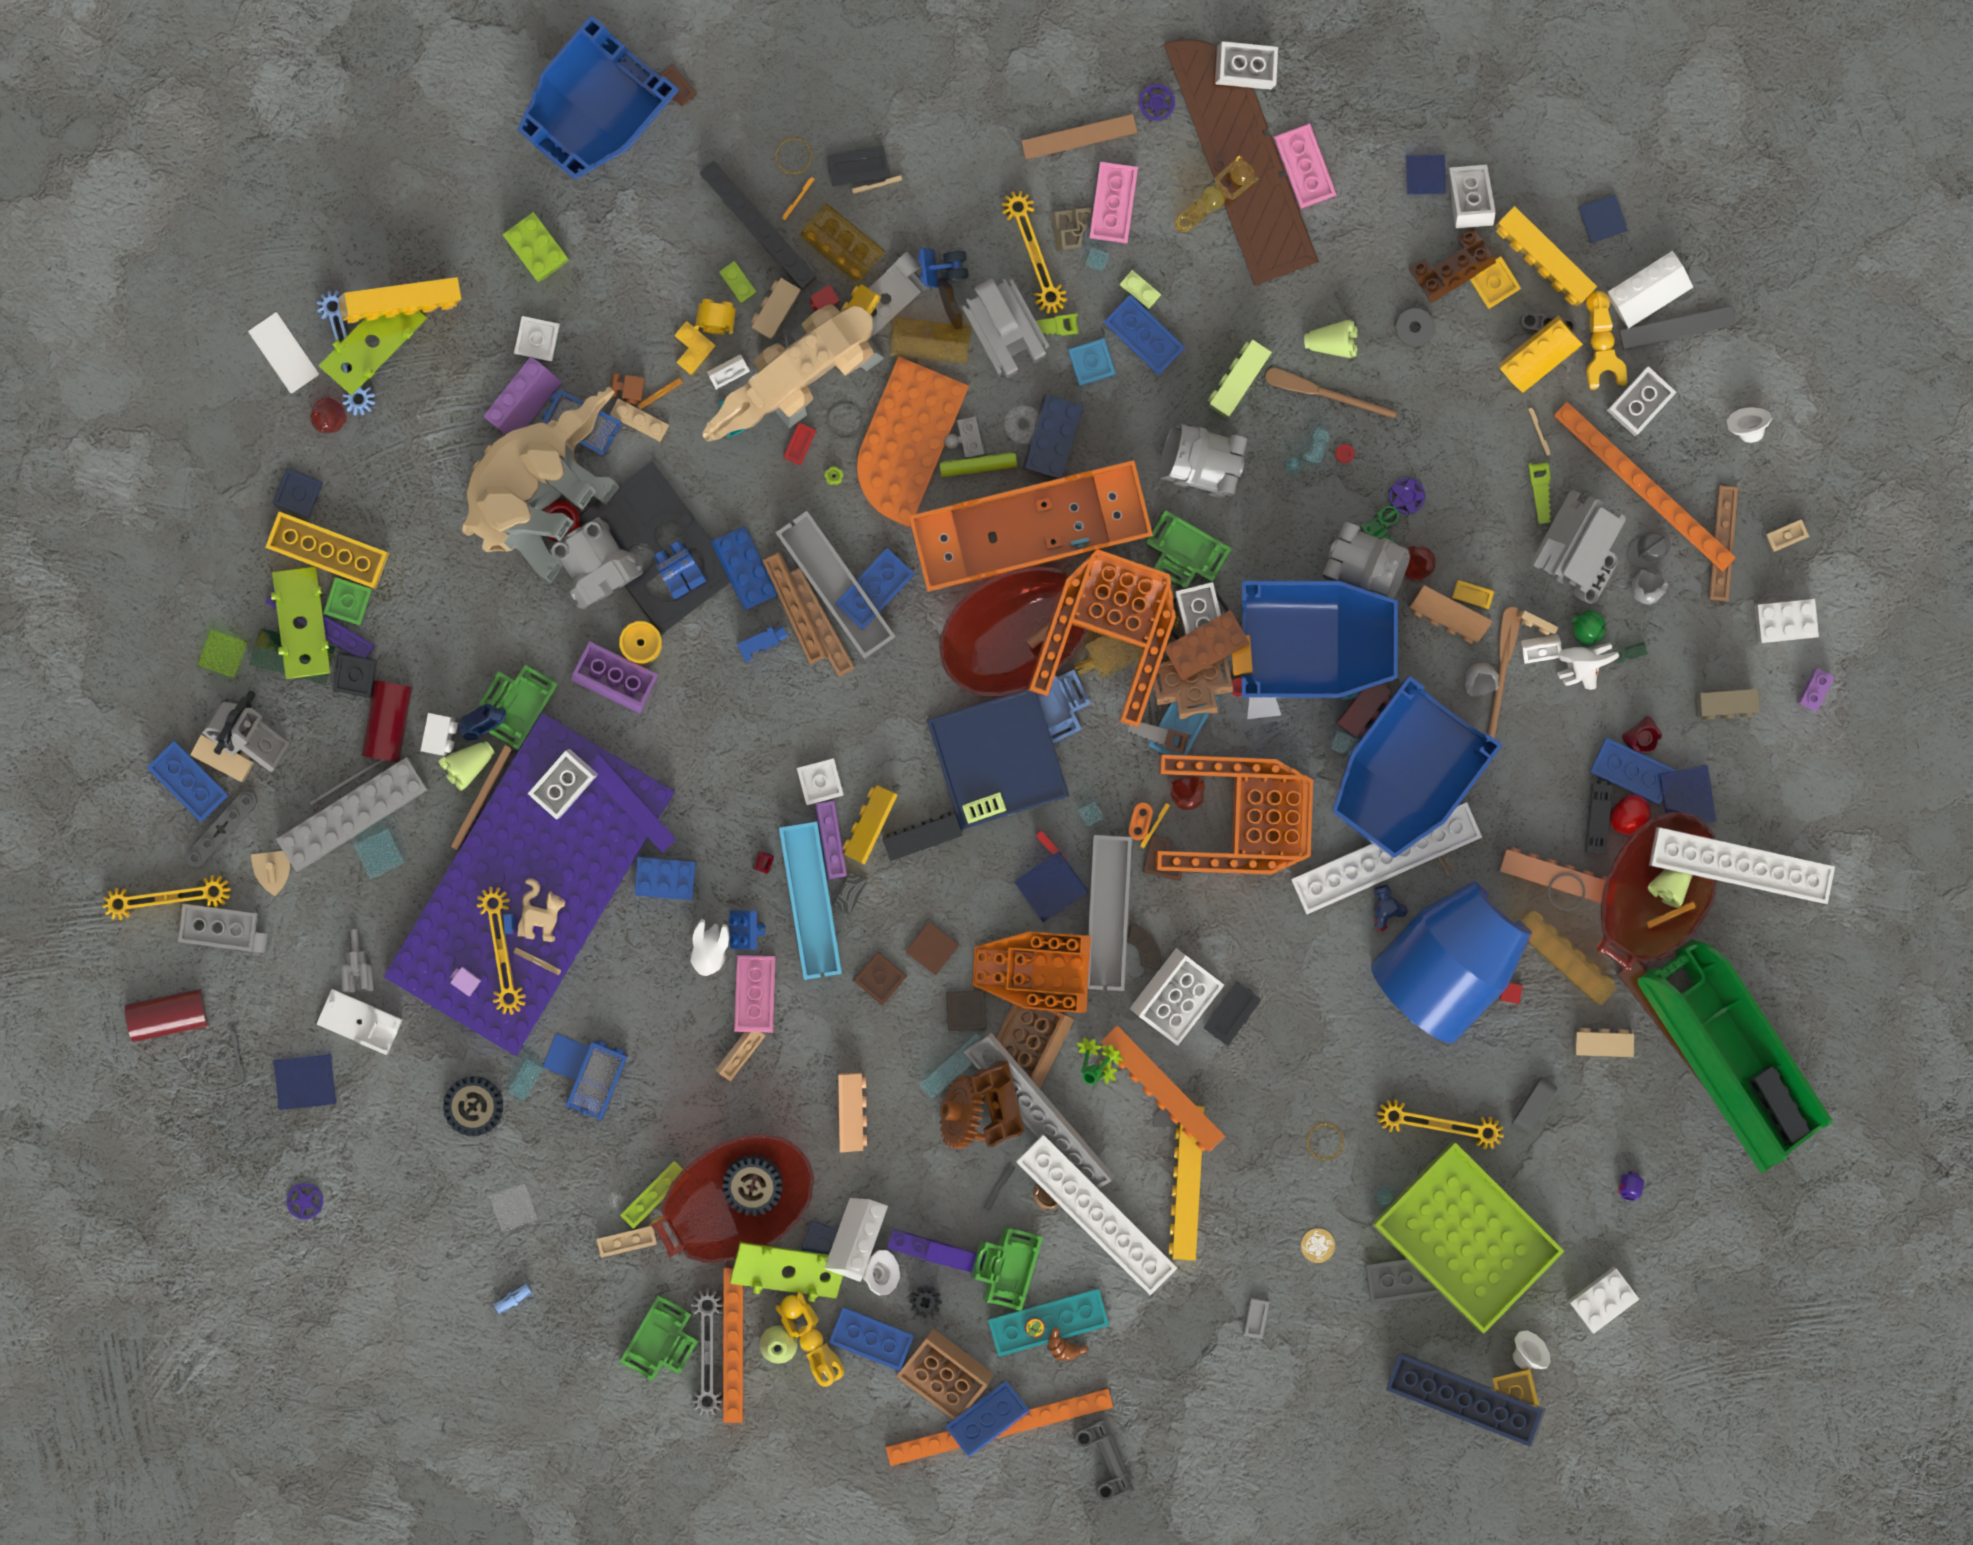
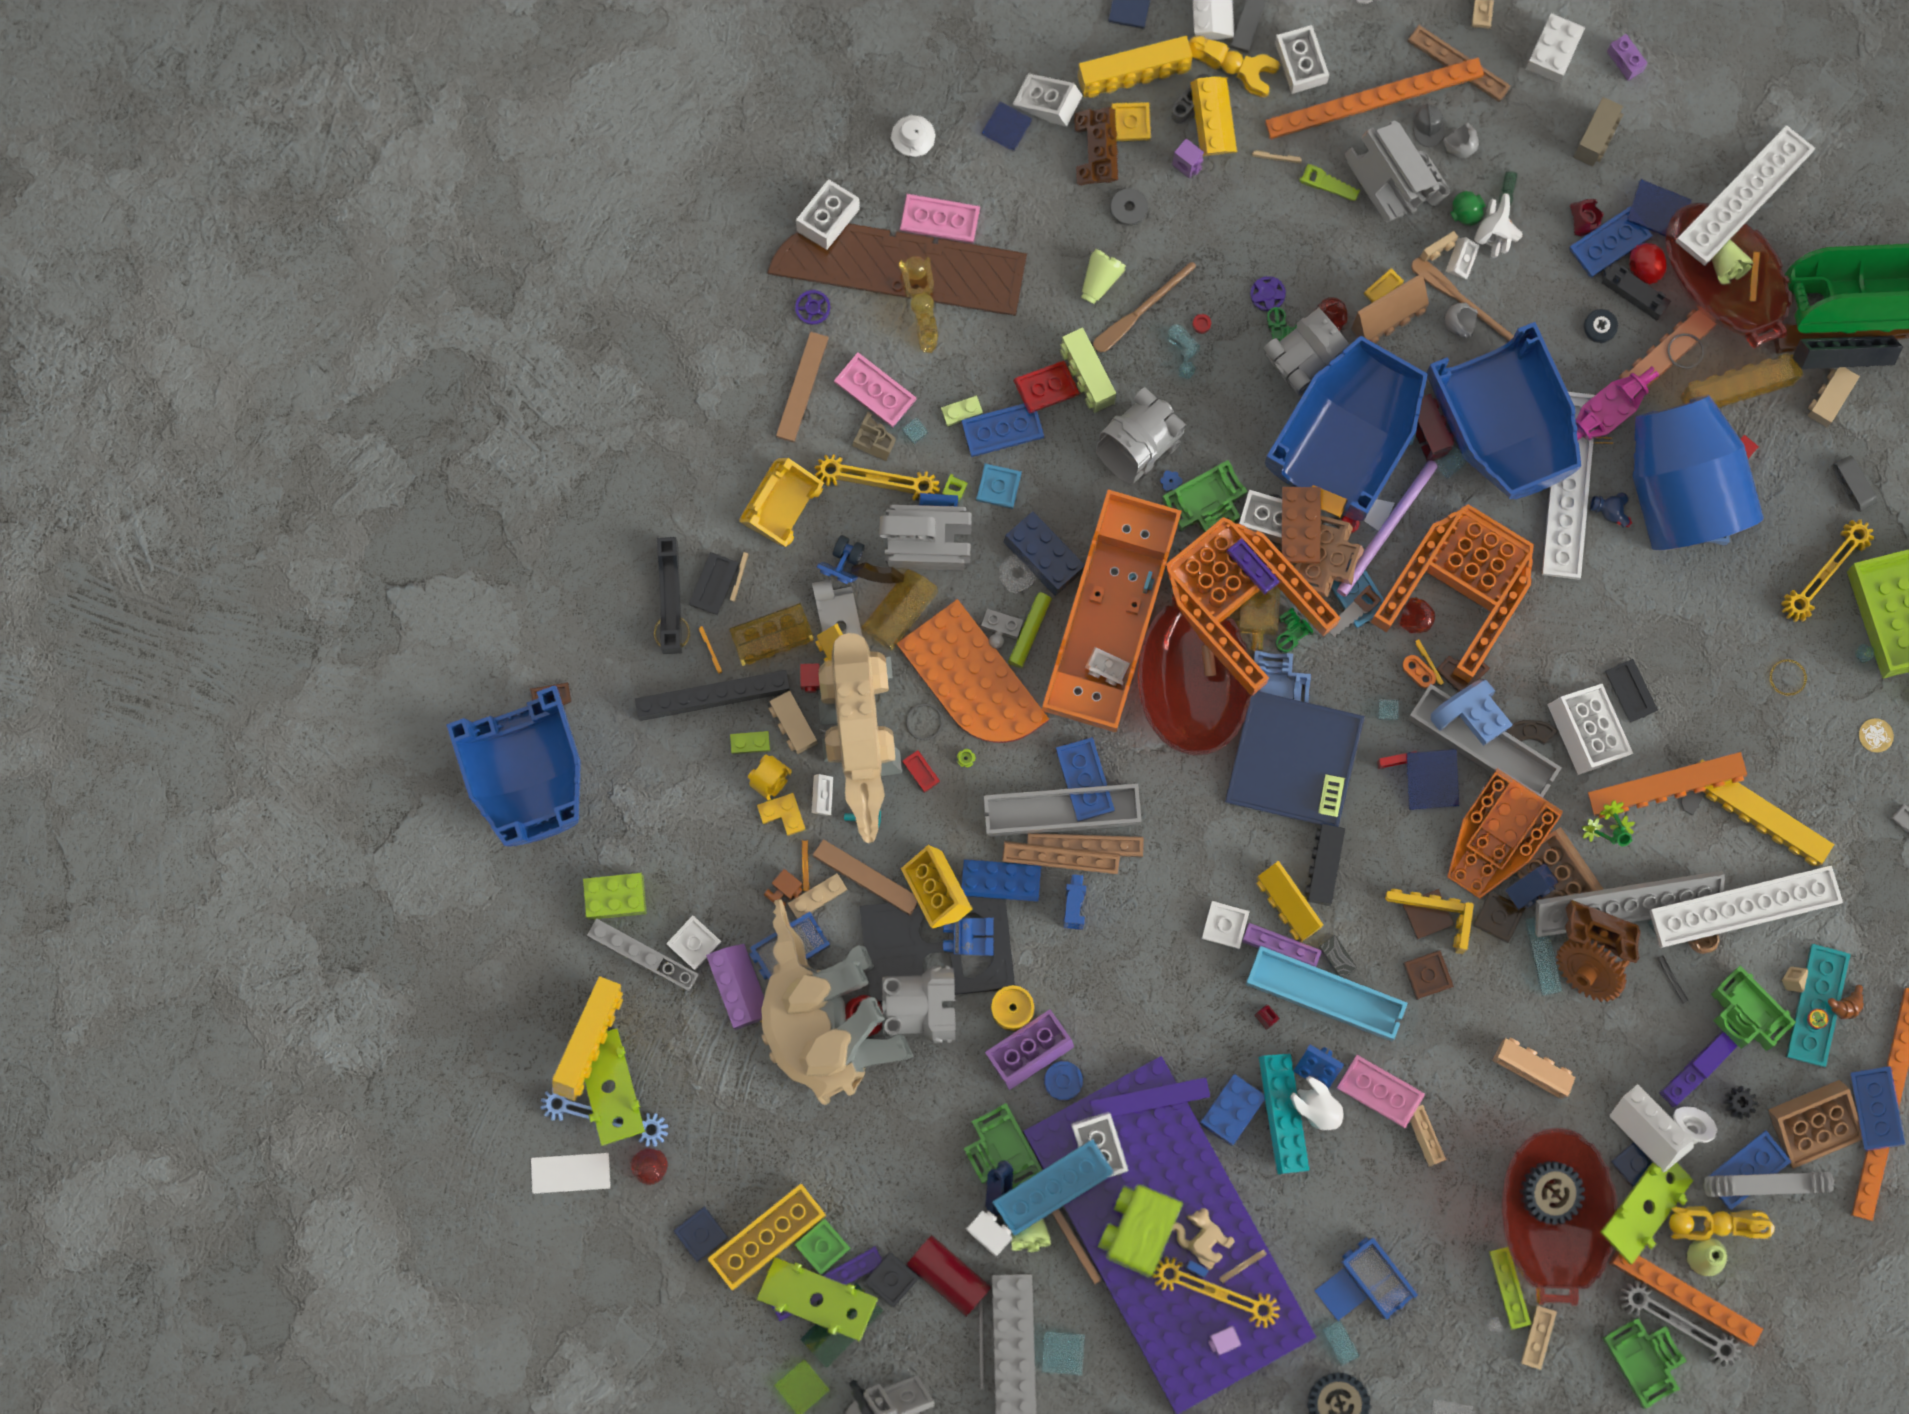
camera: 60 degrees left, 10 degrees down
none -> light grey slope [587,919,699,992]
none -> black arch [657,537,682,654]
none -> yellow windscreen [739,458,824,547]
none -> medium nougat tile [813,839,918,916]
none -> white hat [891,115,935,157]
none -> yellow slope [901,845,972,928]
none -> blue tile [918,493,958,507]
none -> dark azure plate [993,1139,1114,1236]
none -> red tile [1013,361,1080,414]
none -> blue tile [1044,1061,1083,1100]
none -> white bracket [1085,647,1130,686]
none -> lime brick [1098,1185,1183,1278]
none -> blue plant [1160,471,1182,491]
none -> medium lavender brick [1172,139,1204,178]
none -> dark purple tile [1227,538,1280,595]
none -> teal plate [1258,1053,1310,1175]
none -> green piece [1275,607,1313,653]
none -> lavender piece [1337,460,1437,597]
none -> yellow bracket [1385,889,1474,954]
none -> medium blue piece [1431,679,1513,746]
none -> dark blue piece [1505,864,1559,909]
none -> dark pink plate [1575,366,1659,441]
none -> black bush [1584,309,1618,343]
none -> light grey arm [1704,1172,1834,1197]
none -> tan slope [1782,967,1808,992]
none -> black brick [1792,336,1903,370]

